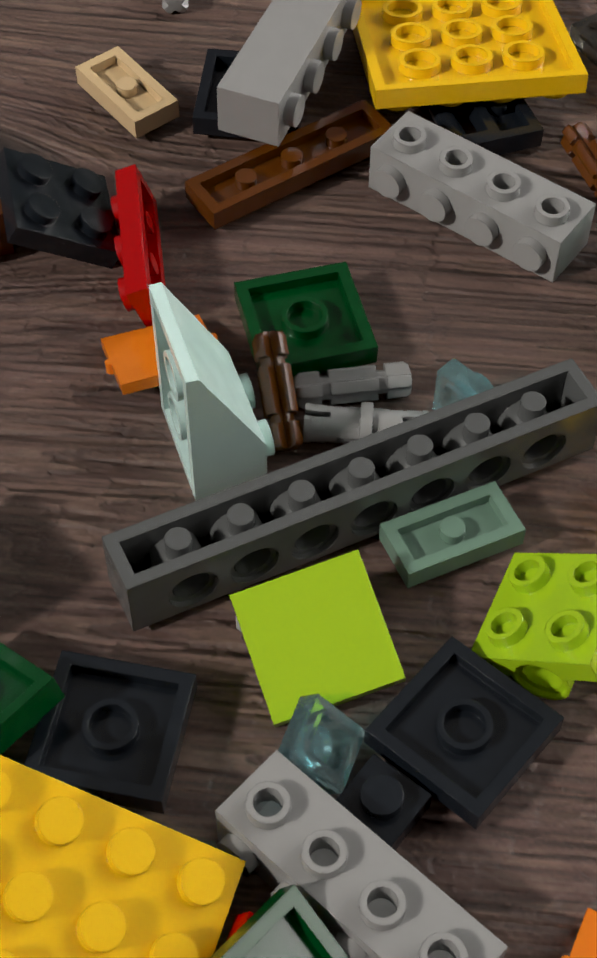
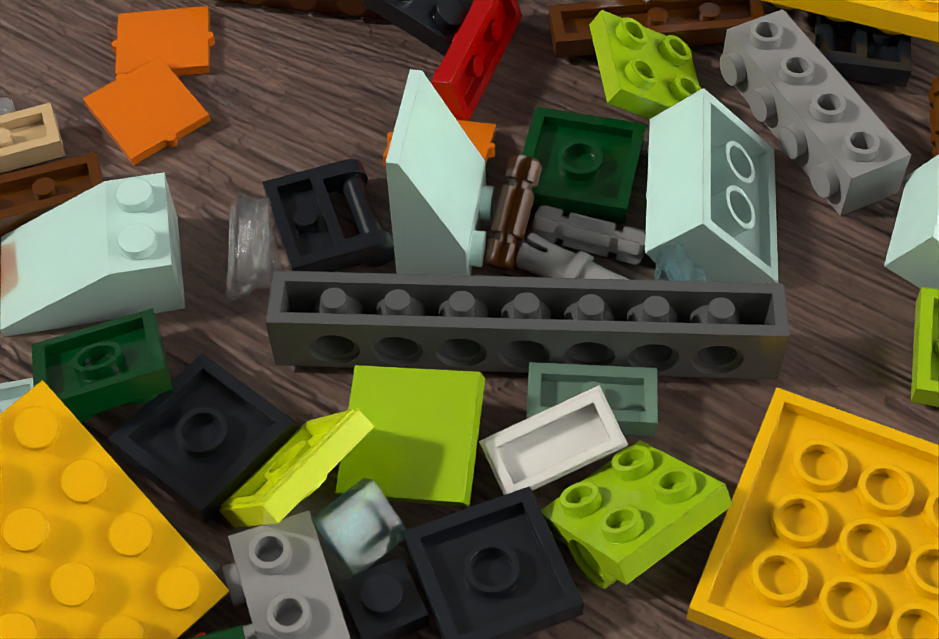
camera: 30 degrees right, 0 degrees up
none -> neon yellow plate [219,409,374,528]
none -> clear piece [225,192,285,303]
none -> black plate [262,159,395,272]
none -> white tile [479,385,628,495]
none -> lime plate [589,10,701,119]
none -> light aqua slope [644,88,778,283]

